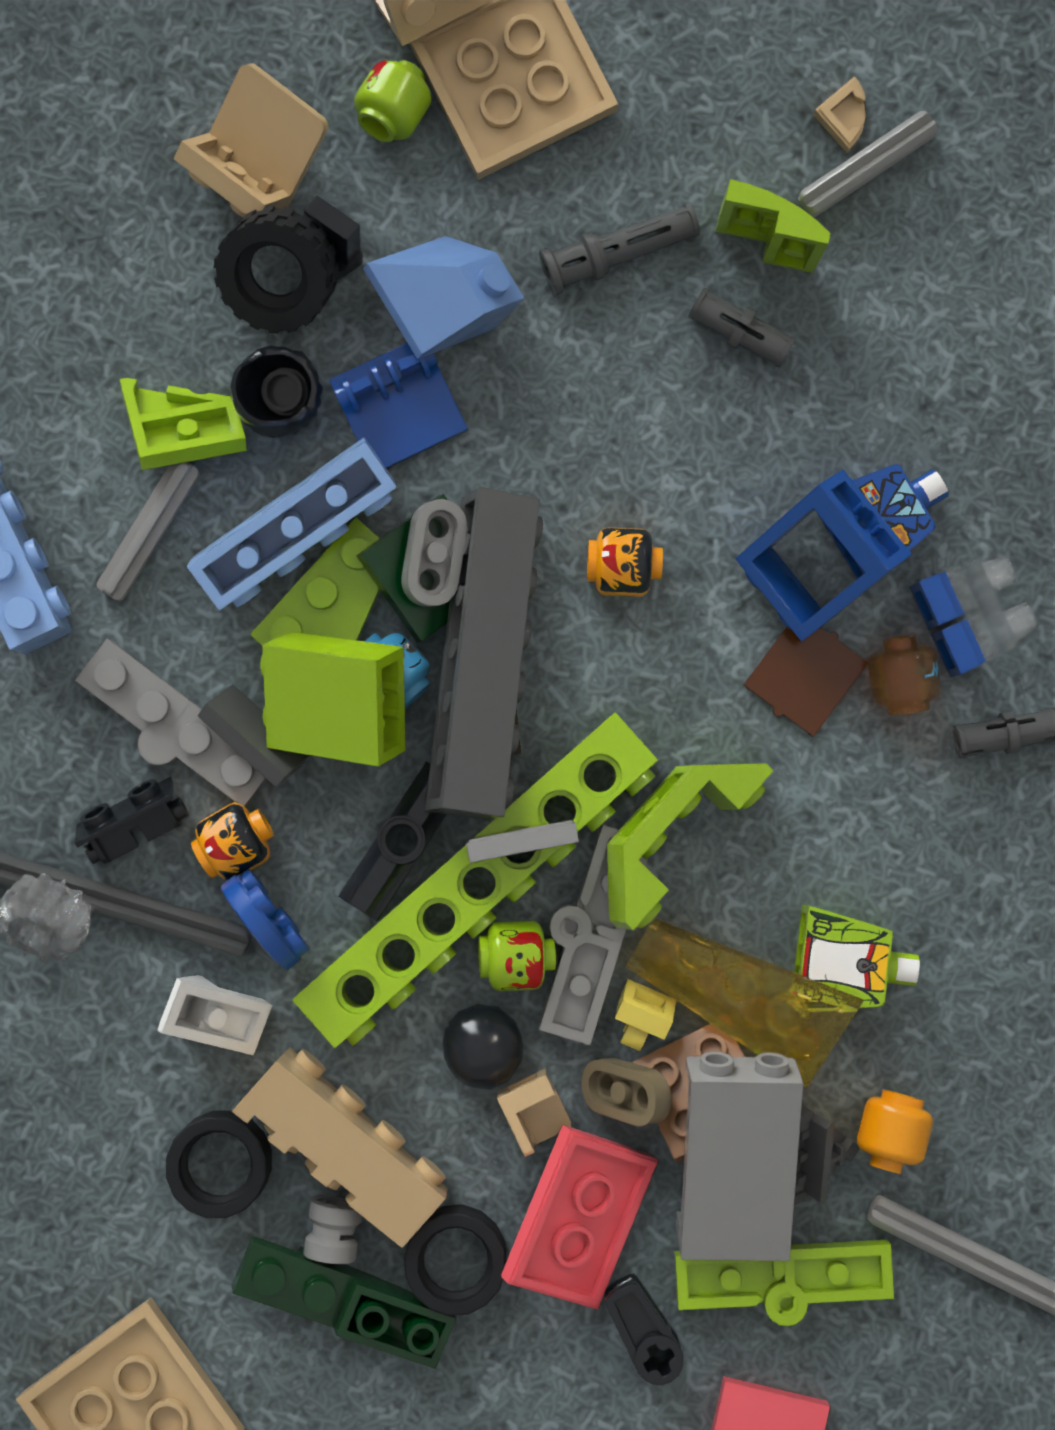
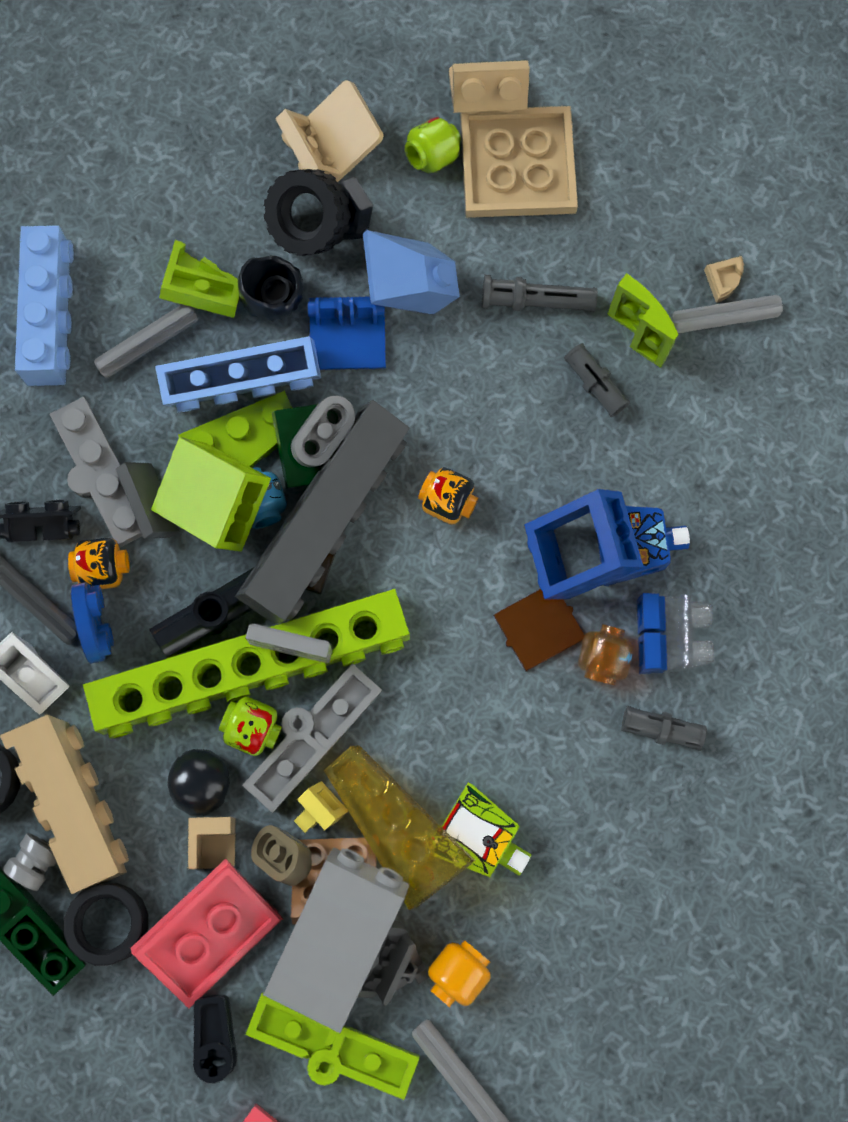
camera: 20 degrees right, 10 degrees down
lime slope [607,763,774,930] -> none

